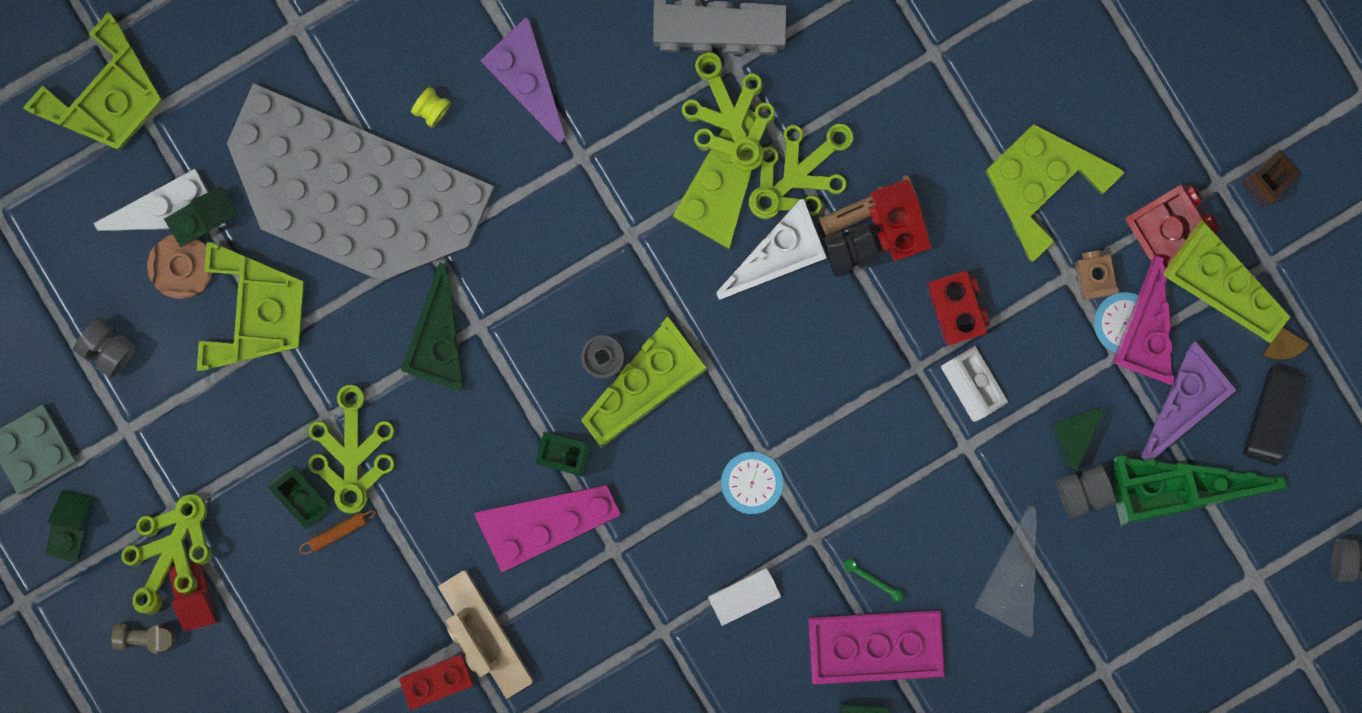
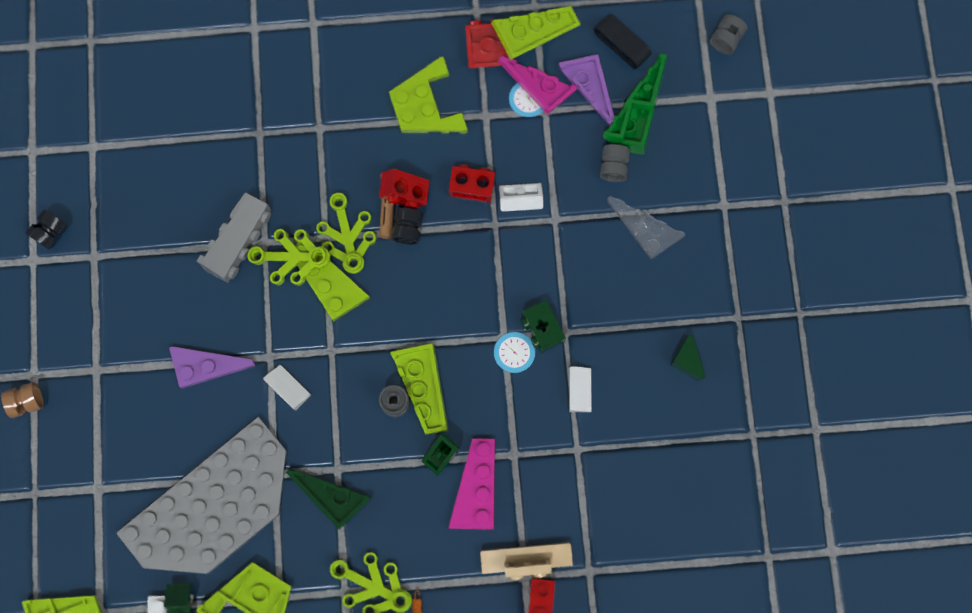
camera: 60 degrees left, 10 degrees down
neon yellow wheel [411,86,451,128] -> none
white wing [717,199,826,300] -> none
dark pink tile [808,610,945,684] -> none
green hinge [844,559,904,602] -> none
dark green slope [1050,408,1104,471] -> none
medium nougat brick [1074,250,1119,301] -> none
pearl gold tile [1262,328,1309,360] -> none
none -> white slope [263,365,311,411]
none -> dark green brick [520,300,566,354]

